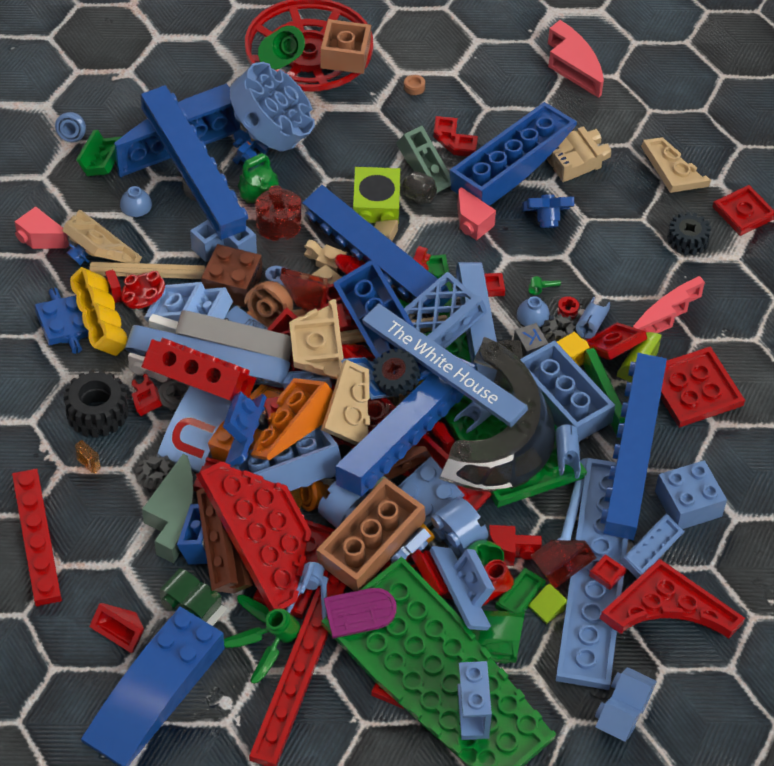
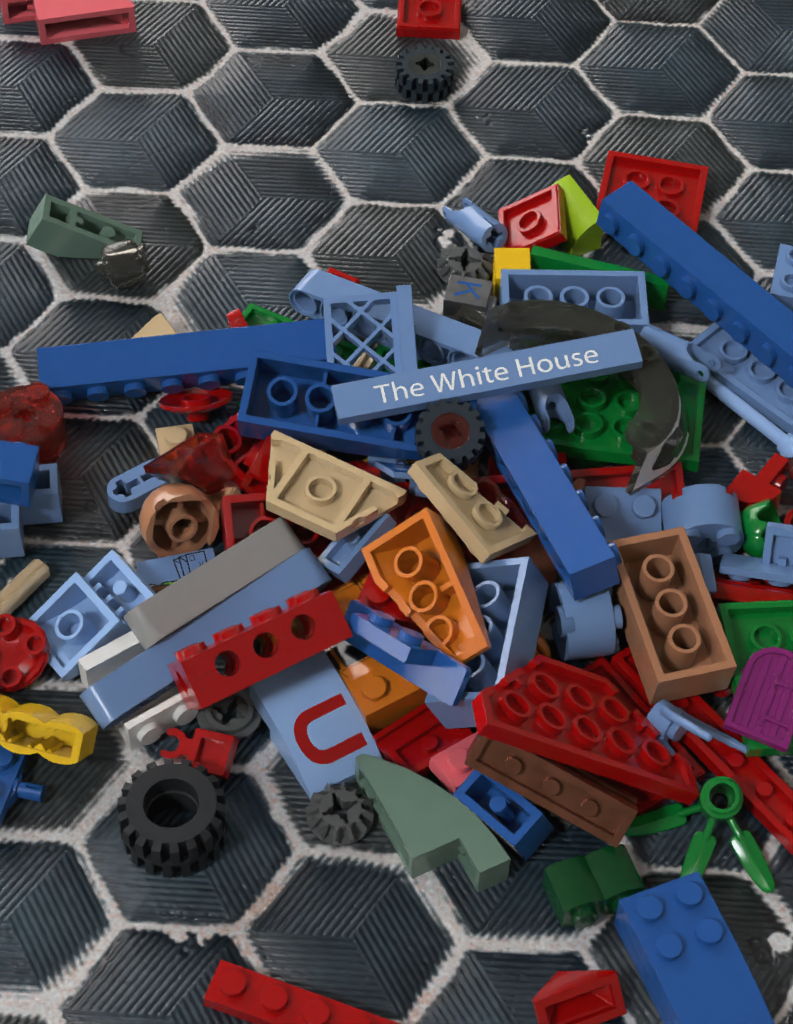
camera: 55 degrees left, 0 degrees up
clear orange tile [75,440,101,473] -> none
copper brick [201,244,262,308] -> none
tan plate [304,240,347,273] -> none
lime brick [353,167,400,224] -> none
red tile [433,116,478,156] -> none
blue slope [450,102,577,206] -> none
coral slope [457,187,496,241] -> none
medium blue brick [517,296,550,327] -> none
blue plant [523,194,574,228] -> none
green hand [529,276,561,295] -> none
tan hips [547,126,611,182] -> none
red bush [557,296,579,320] -> none
coral slope [633,276,705,333] -> none
tan wing [641,137,711,193] -> none

